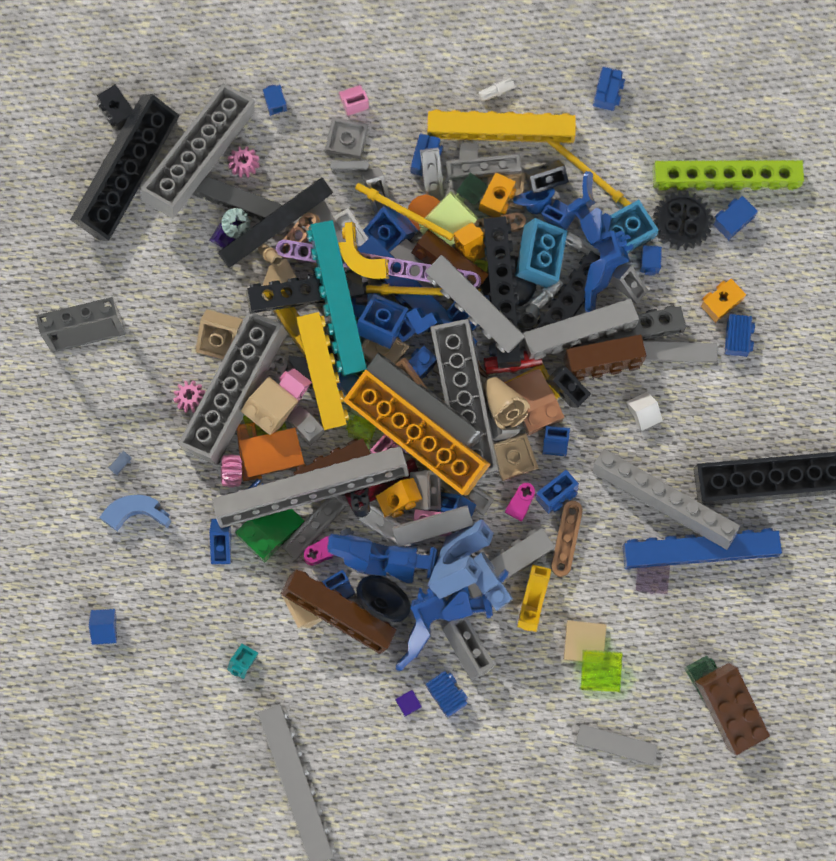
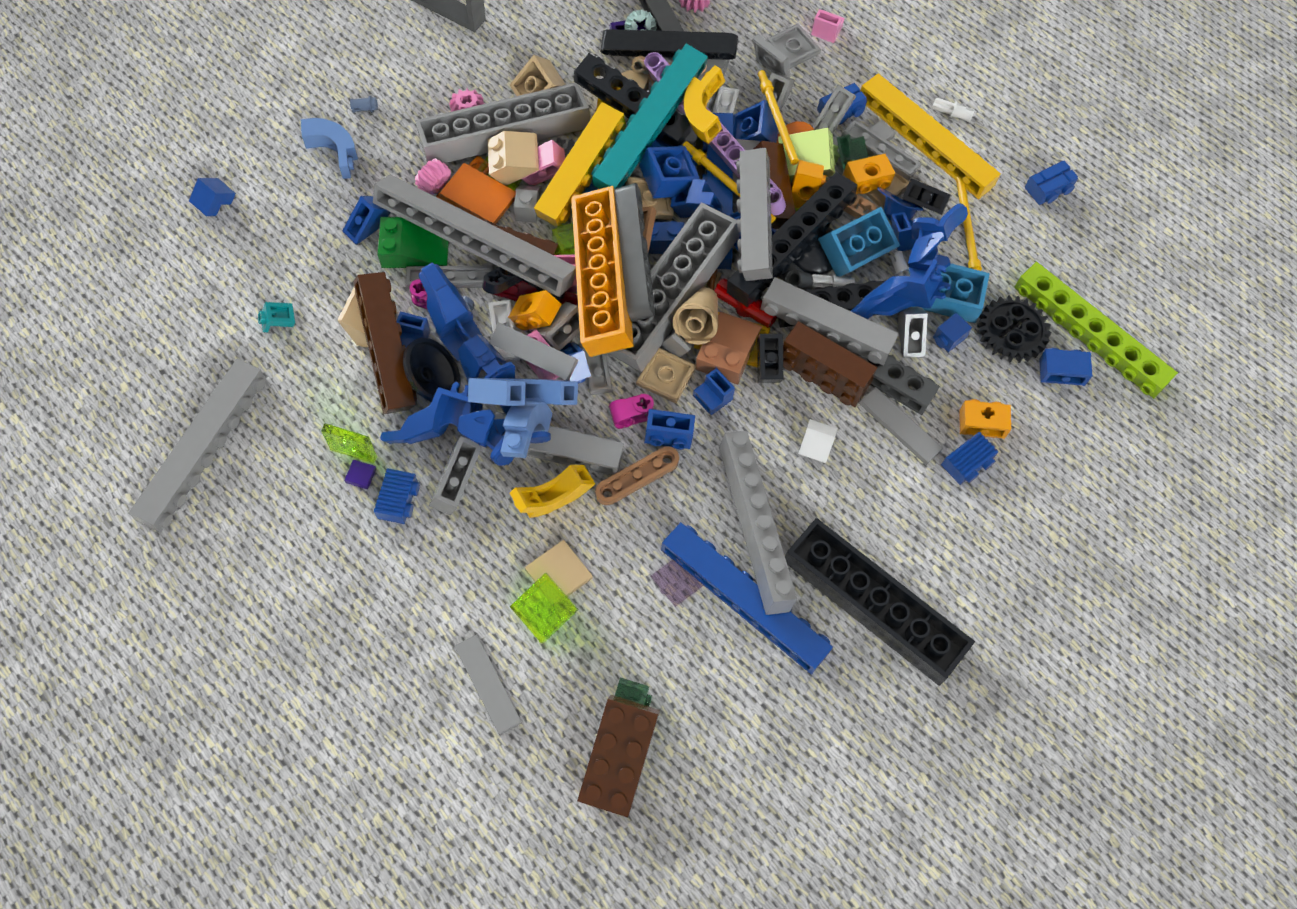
camera: 45 degrees right, 10 degrees down
none -> clear neon green tile [321,424,377,463]

